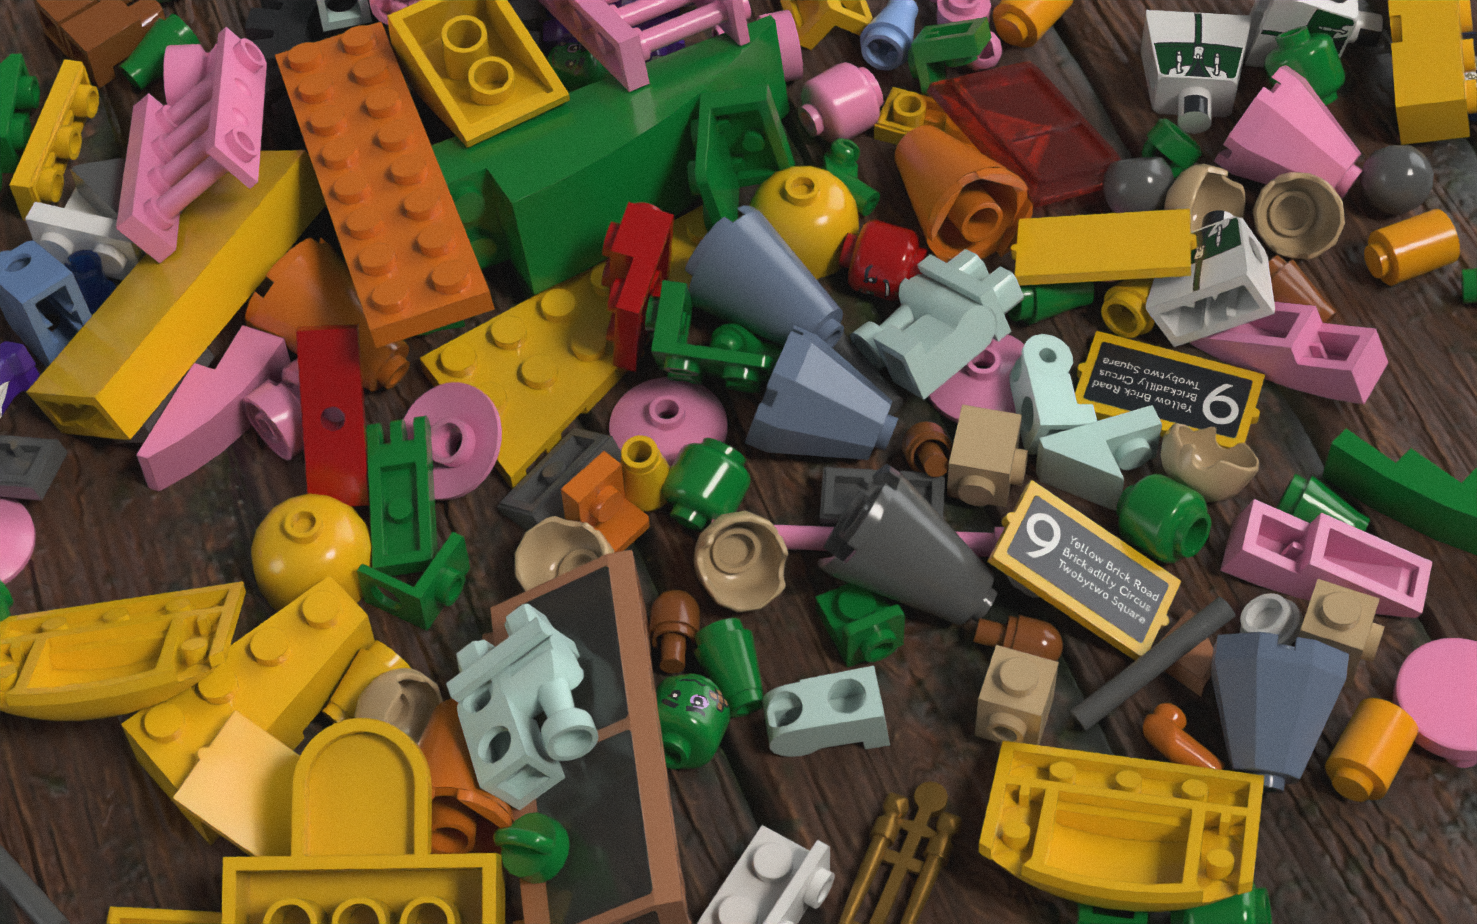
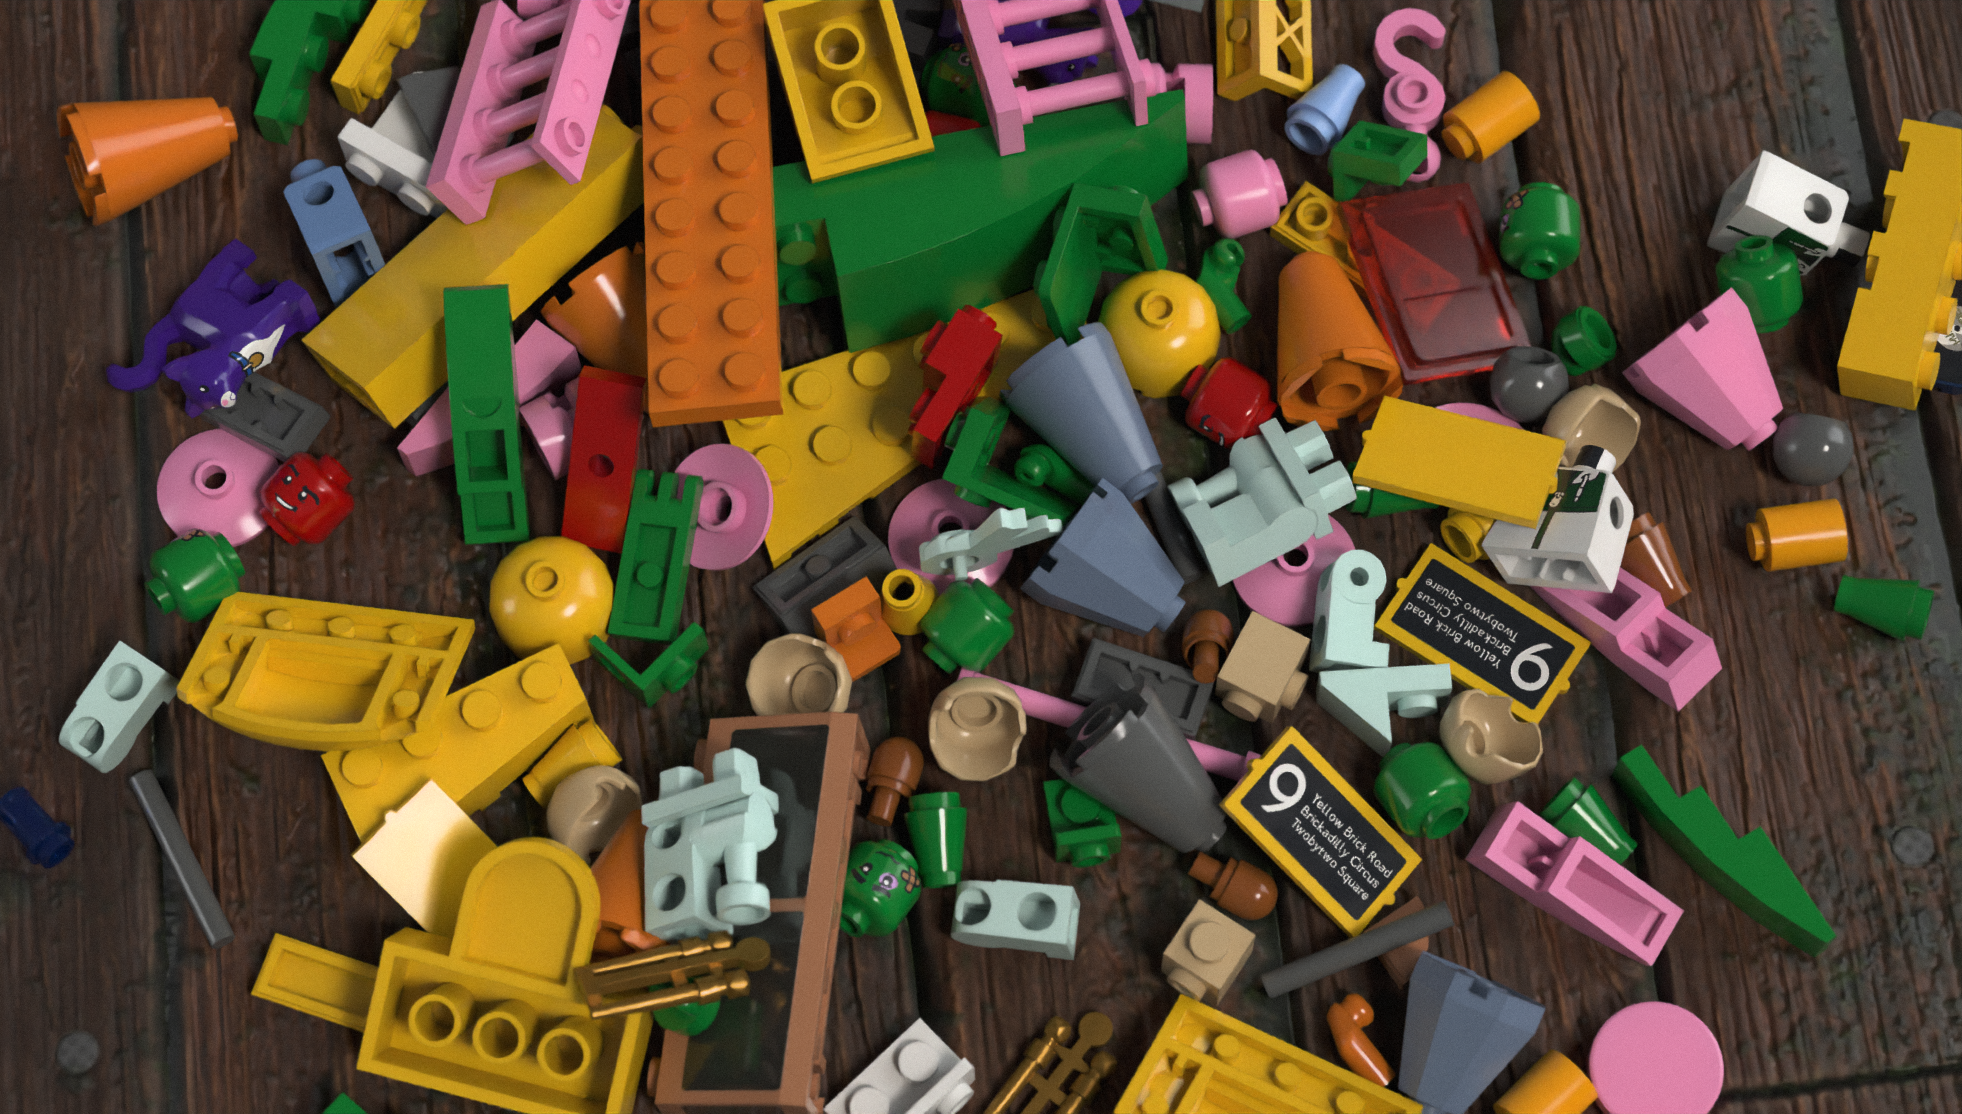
camera: 15 degrees right, 15 degrees up
clear blue pin [64,250,116,315] -> none
white torso [1141,10,1251,134] -> none
white plate [1240,593,1303,646] -> none
tan hair [1253,172,1345,260] -> none
tan brick [1298,579,1385,688] -> none
none -> red head [259,452,355,546]
none -> green slope [443,284,530,545]
none -> pearl gold piece [574,930,770,1020]
none -> light aqua piece [919,508,1063,581]
none -> green head [1499,182,1581,279]

